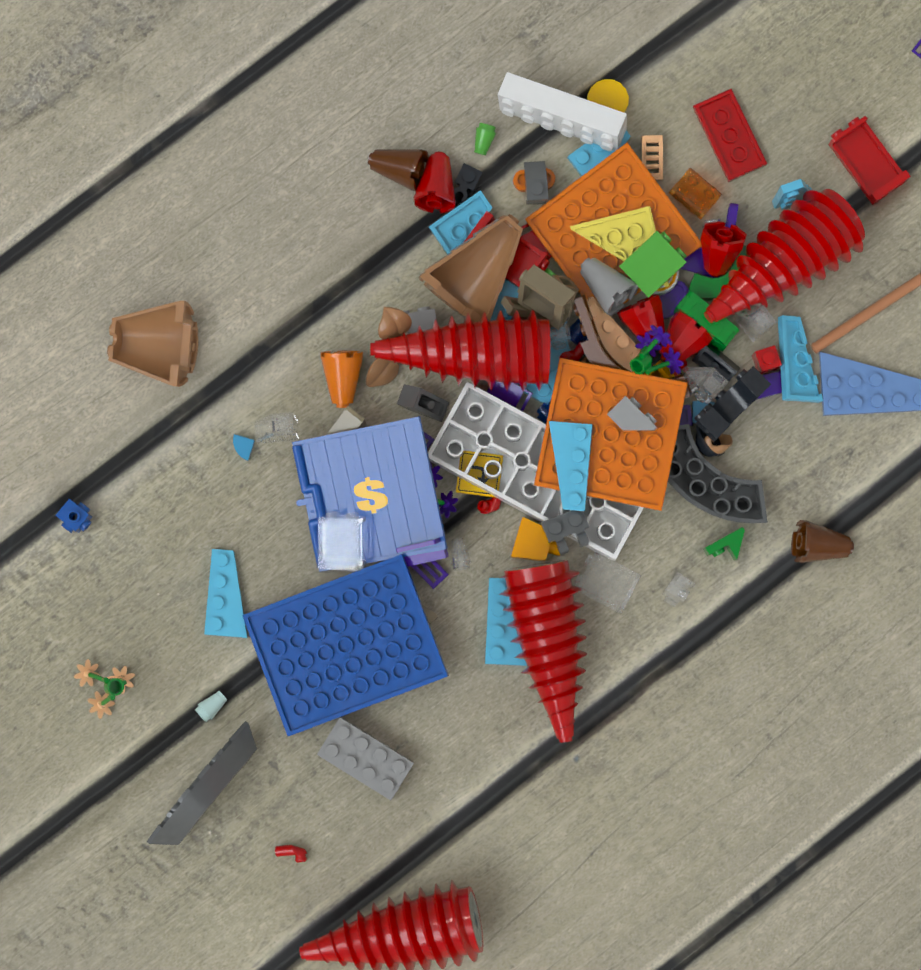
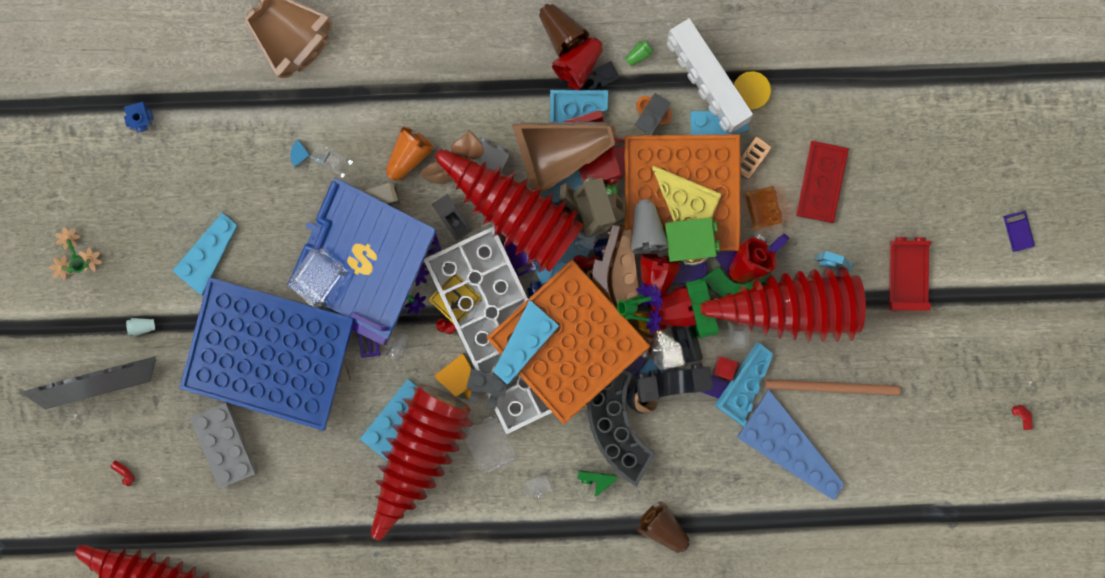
camera: 35 degrees right, 5 degrees up
light grey slope [607,396,657,431] -> none

